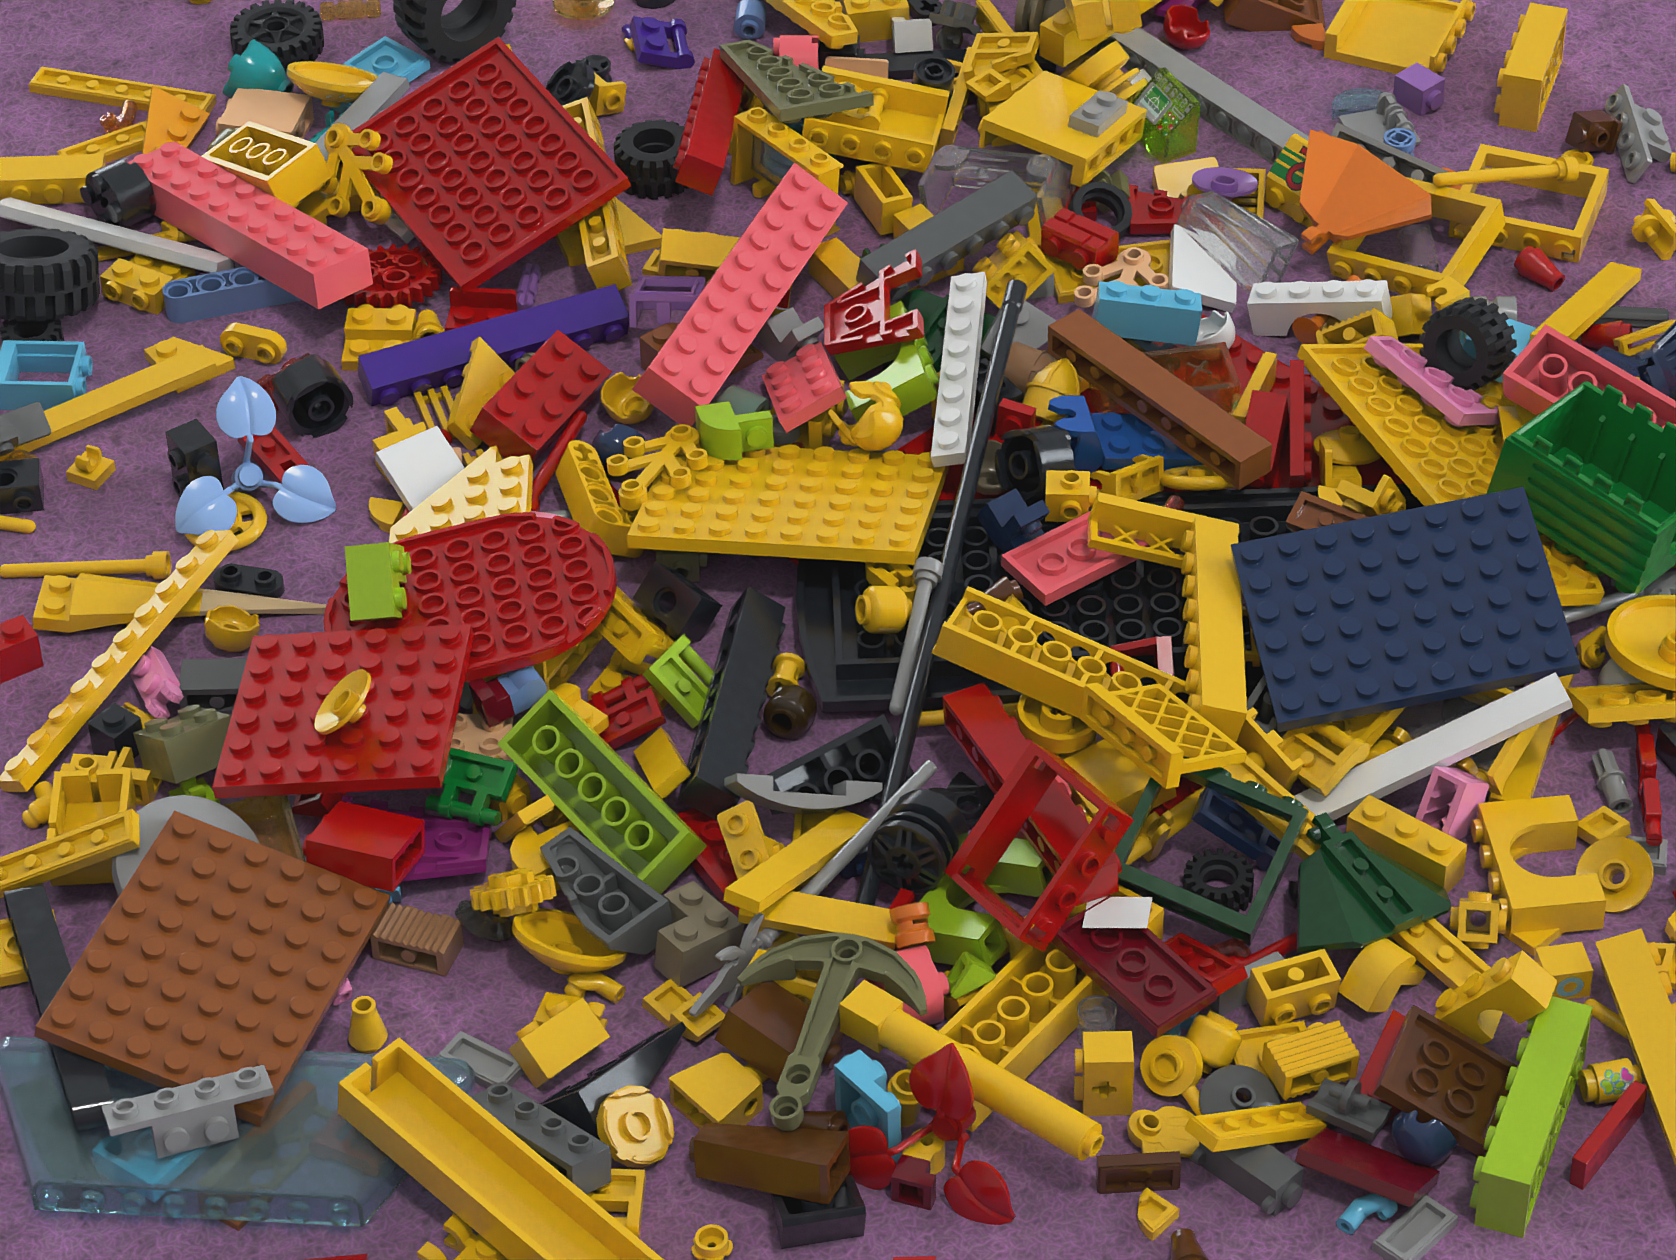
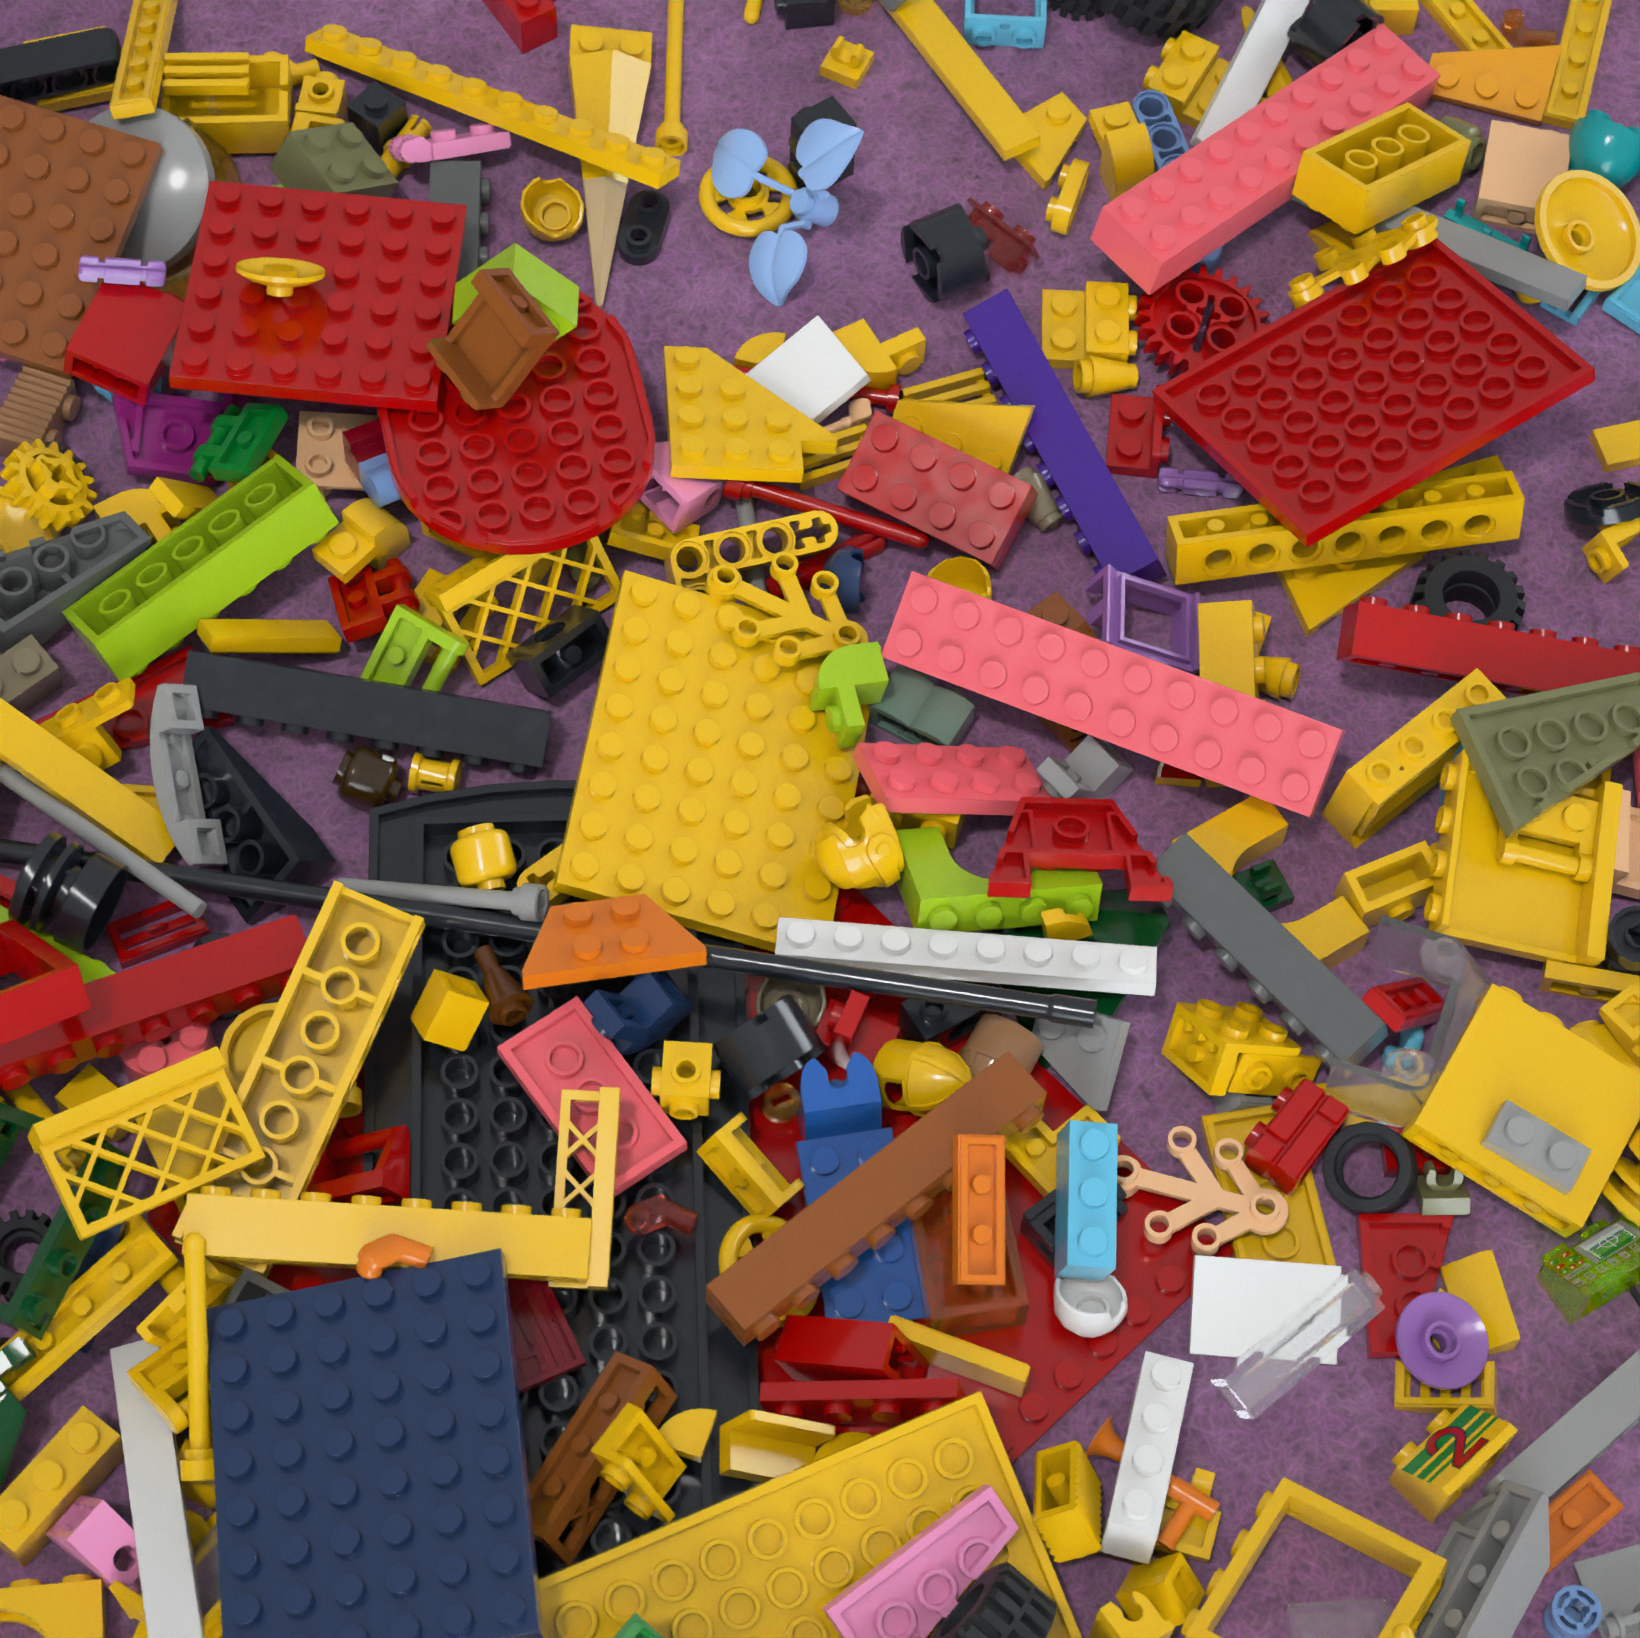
camera: 85 degrees right, 20 degrees up
red plate [238,427,310,491] -> none
orange panel [1299,129,1432,255] -> none
none -> medium lavender axle [78,255,166,287]
none -> yellow tile [162,52,250,95]
none -> yellow piece [180,1232,215,1481]
none -> orange arm [356,1233,433,1280]
none -> dark orange panel [426,268,560,410]
none -> orange wing [522,894,707,990]
none -> orange tile [952,1134,1005,1285]
none -> yellow tile [1040,908,1093,941]
none -> yellow brick [1088,101,1154,201]
none -> red tile [1361,977,1451,1033]

